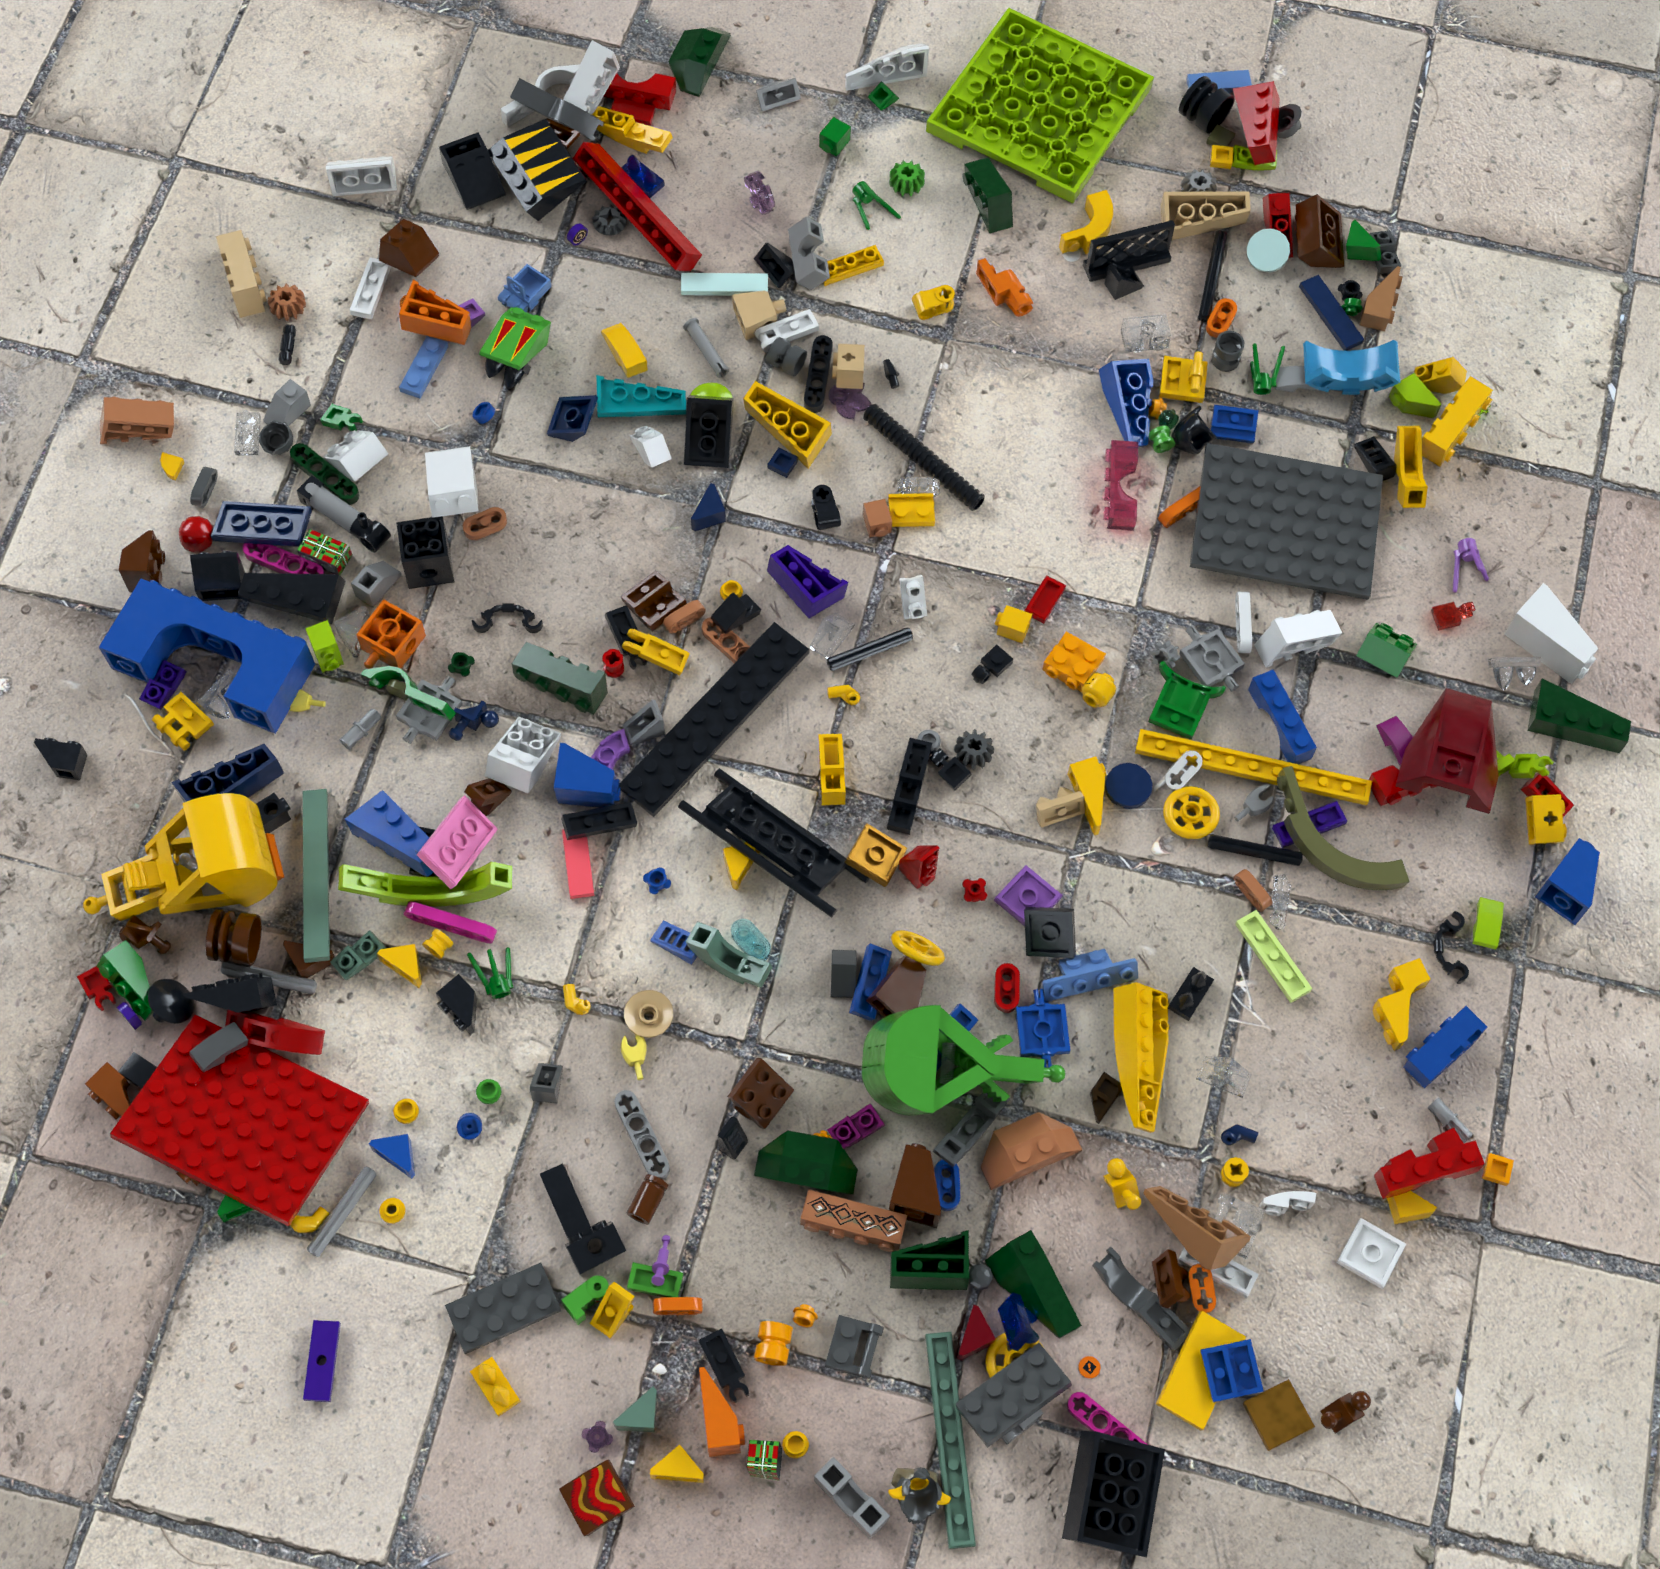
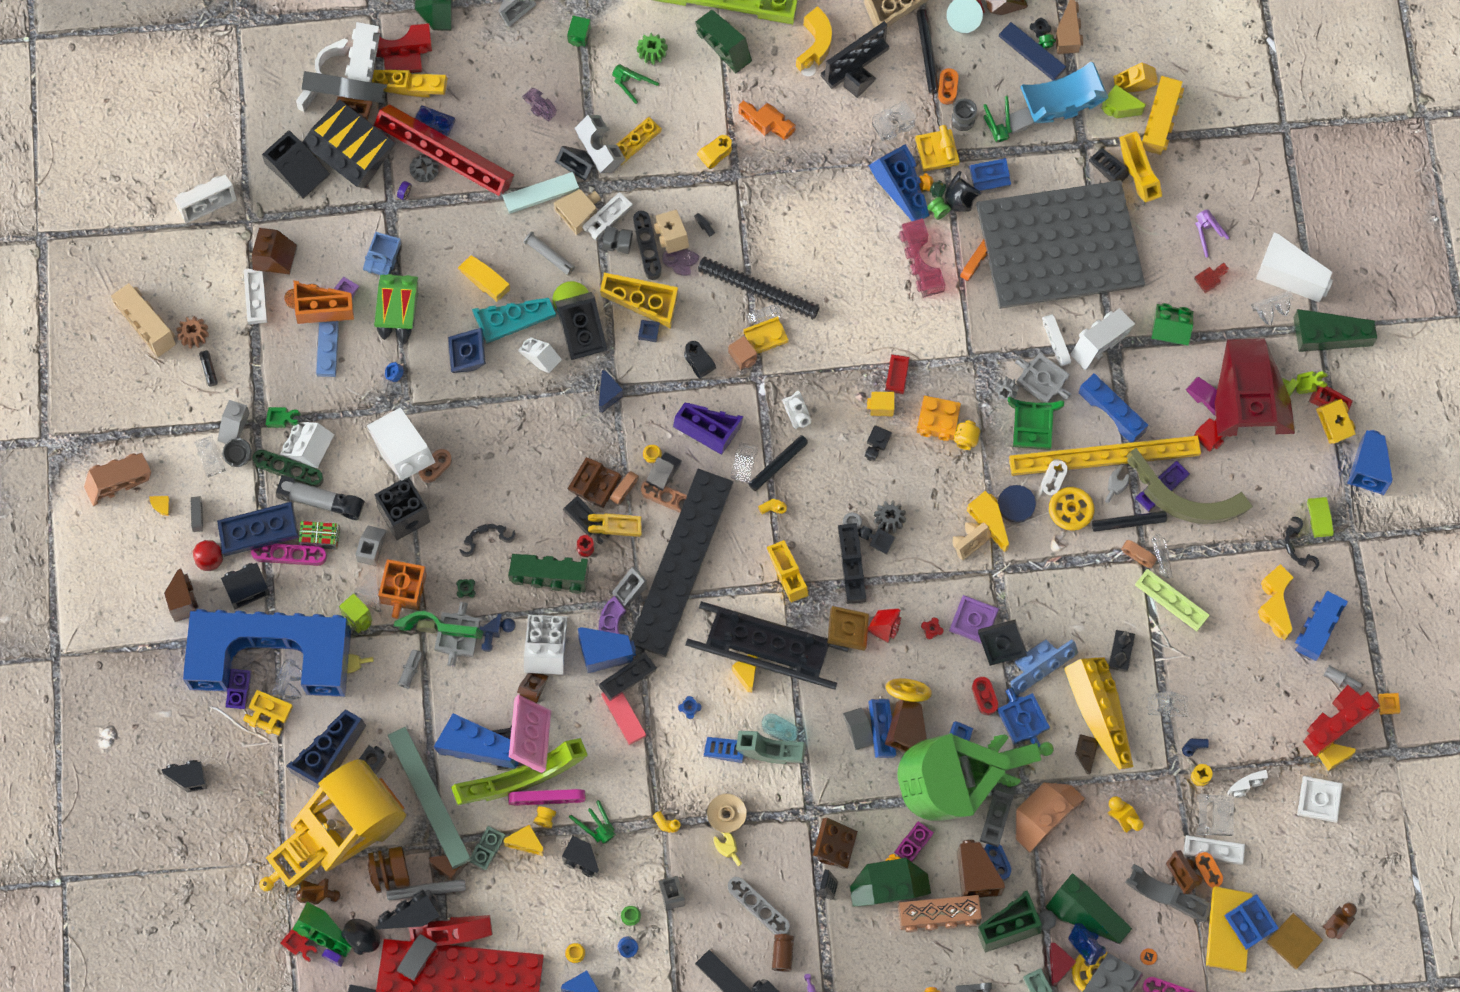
camera: 20 degrees left, 5 degrees up
black wedge [238,573,346,624] -> none
medium nougat wedge [1143,1186,1251,1270] -> none

